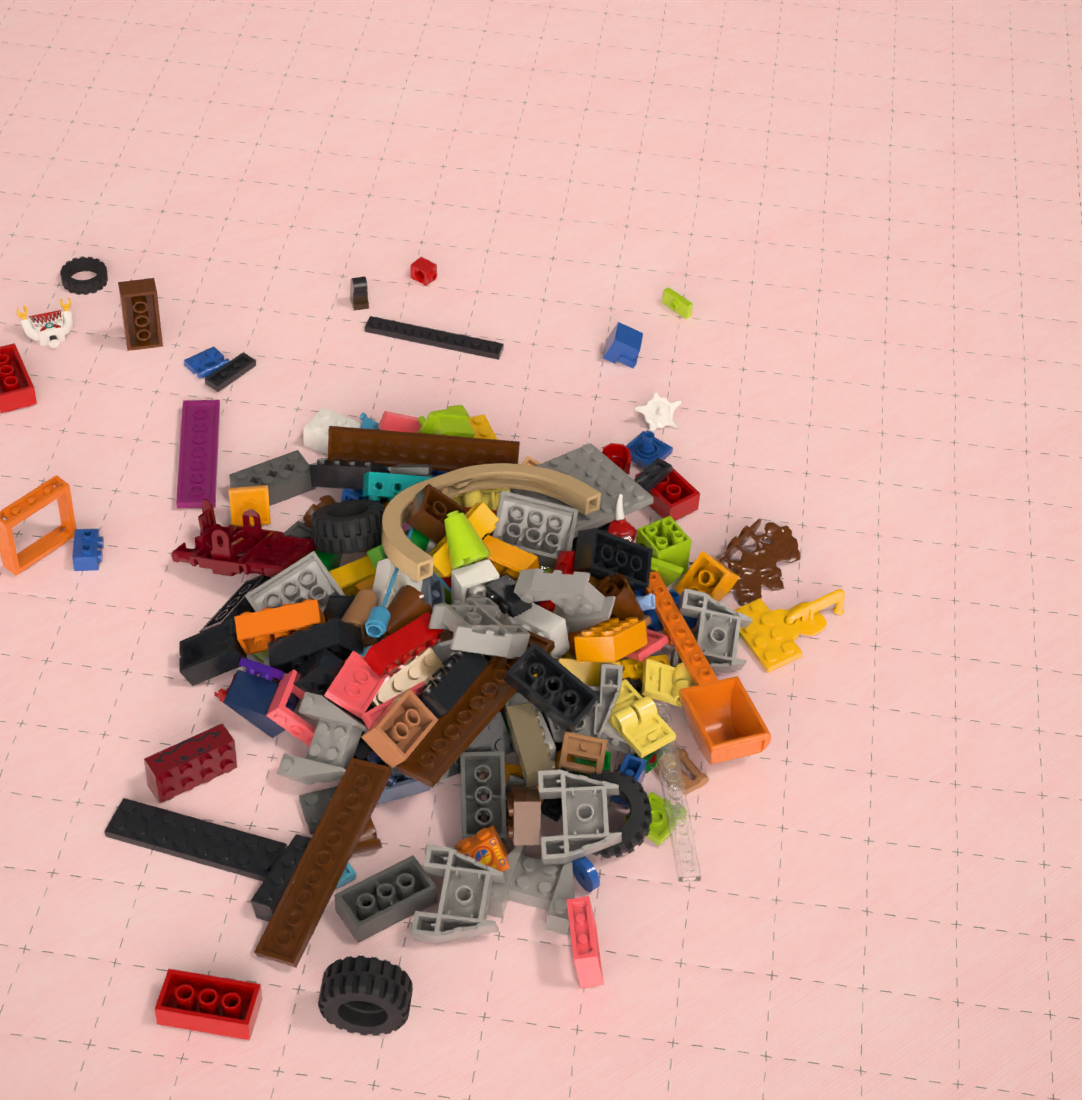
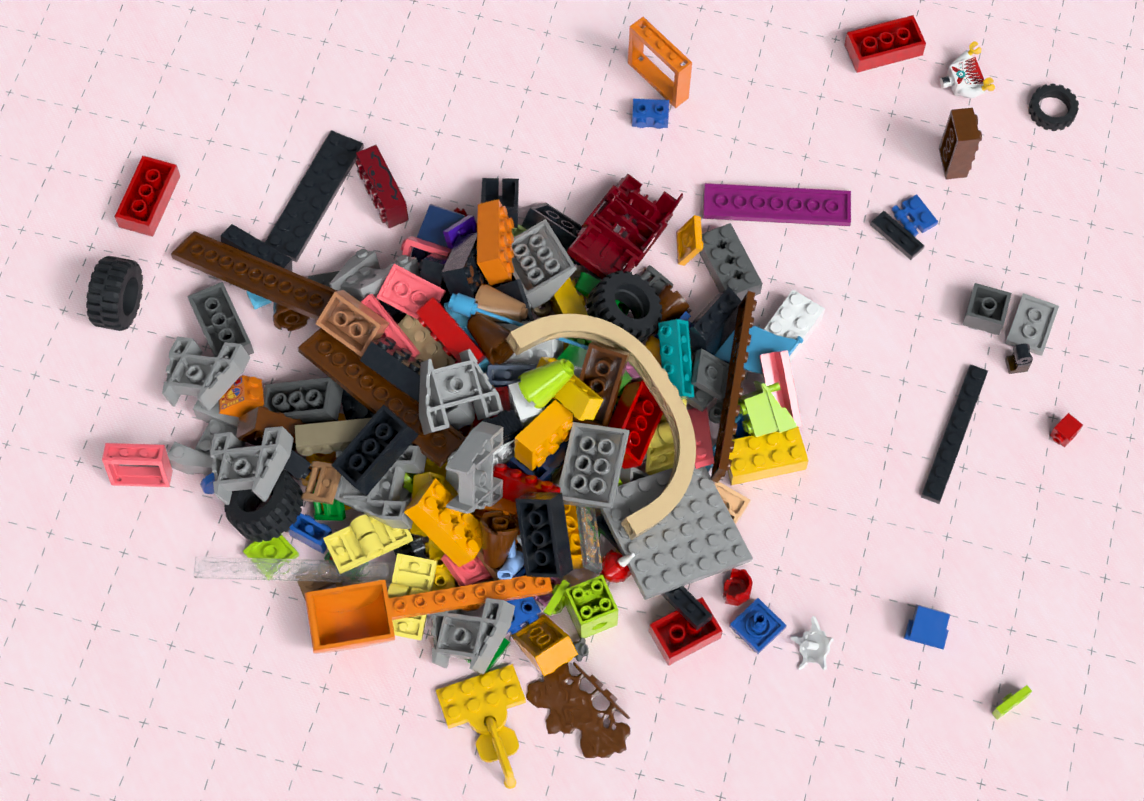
camera: 100 degrees right, 20 degrees up
none -> dark grey brick [962,283,1012,335]
none -> light grey plate [1006,293,1059,356]

